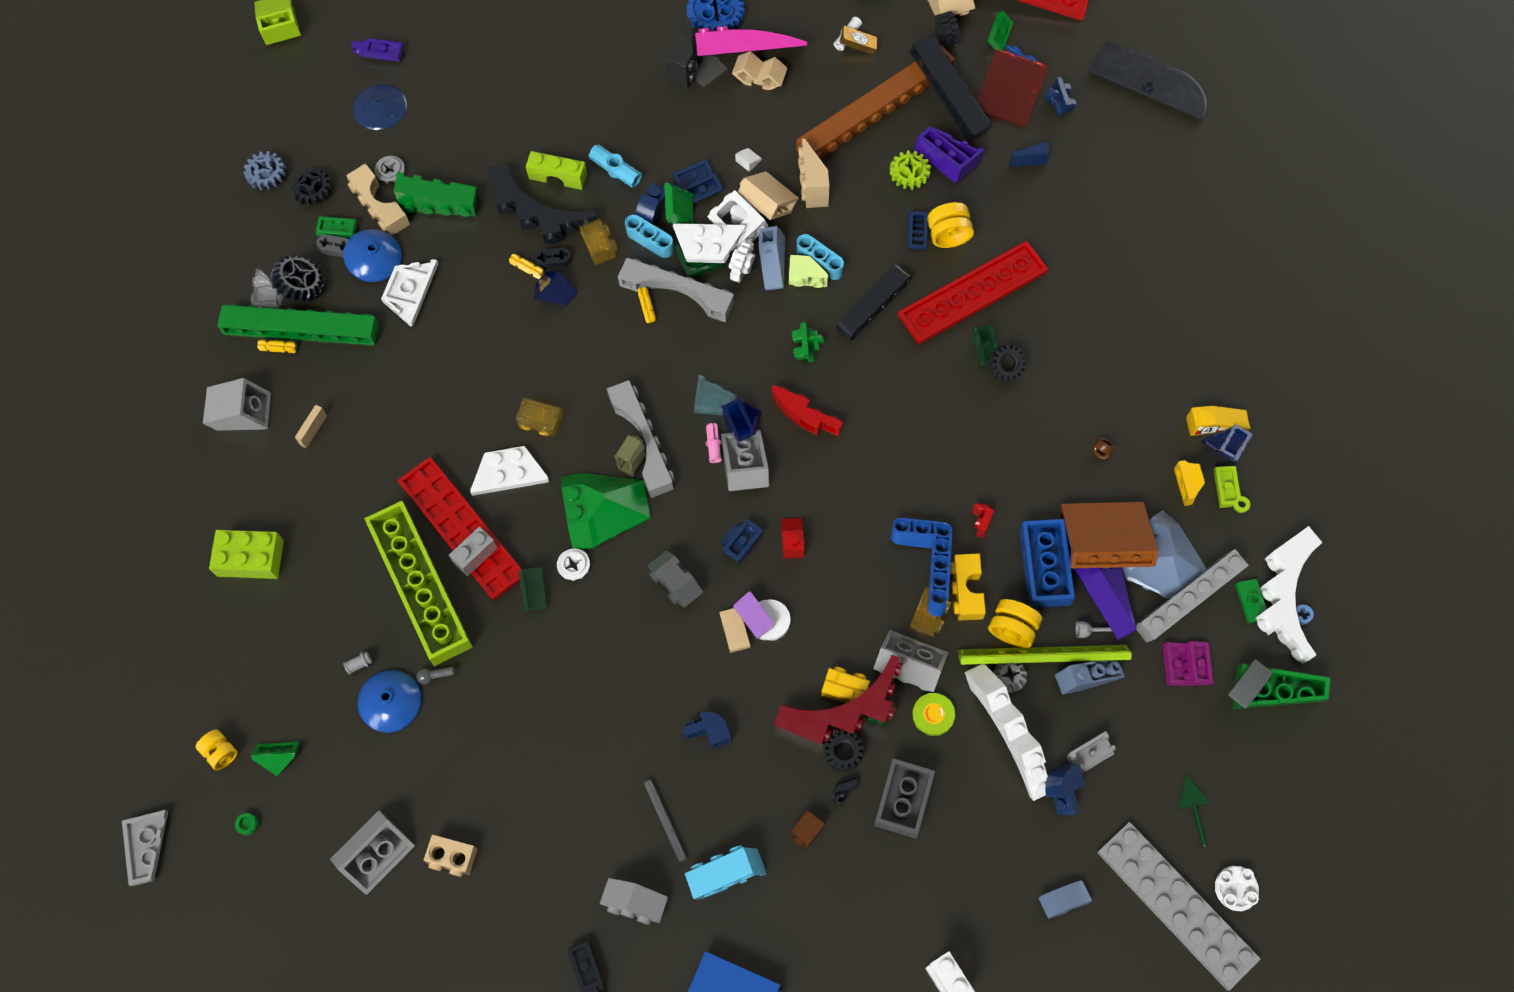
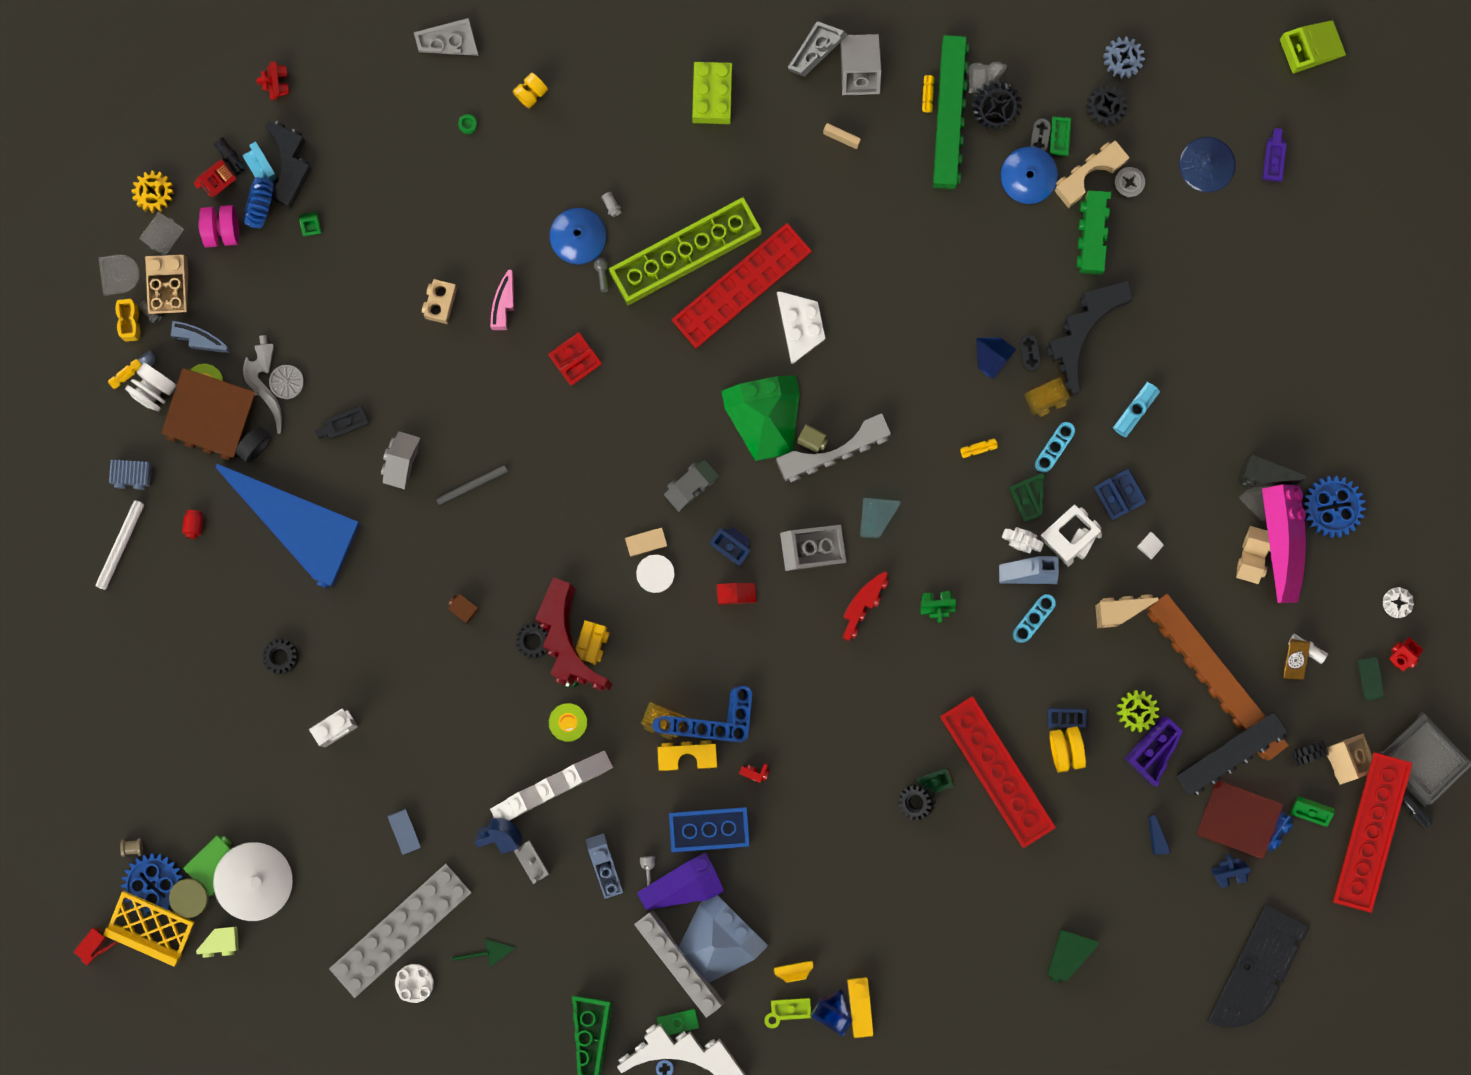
camera: 85 degrees right, 15 degrees up
green slope [251,741,300,776] -> none
light grey slope [330,811,415,895] -> none
white wing [381,259,438,327] -> none
light grey brick [449,527,497,577] -> none
yellow axle [509,254,544,279] -> none
clear yellow brick [516,398,563,436] -> none
clear green panel [519,567,548,612] -> none
lime arch [526,151,587,190] -> none
white gear [557,549,590,581] -> none
light grey arch [618,258,734,322] -> none
dark blue brick [636,182,665,226] -> none
green slope [664,182,696,226] -> none
white wing [673,224,746,263] -> none
dark blue brick [682,712,732,749] -> none
medium azure wedge [685,845,767,899] -> none
bright pink axle [706,423,722,463] -> none
clear blue slope [721,398,762,443] -> none
medium lavender slope [733,591,774,639] -> none
tan brick [737,171,799,220] -> none
yellowish green slope [789,255,828,288] -> none
black arm [832,777,858,805] -> none
black beam [836,264,913,341] -> none
light grey slope [874,630,949,692] -> none
dark grey brick [874,759,935,839] -> none
lime tile [958,645,1132,665] -> none
yellow wheel [988,599,1043,648] -> none
light grey gear [993,663,1027,693] -> none
dark orange panel [1059,502,1158,569] -> none
reddish brown tile [1093,437,1116,460] -> none
magenta slope [1162,641,1214,686] -> none
dark grey slope [1228,659,1273,709] -> none
none -> bright pink slope [491,270,514,330]
none -> red slope [548,332,602,386]
none -> wing [788,21,847,77]
none -> dark green slope [1046,930,1099,983]

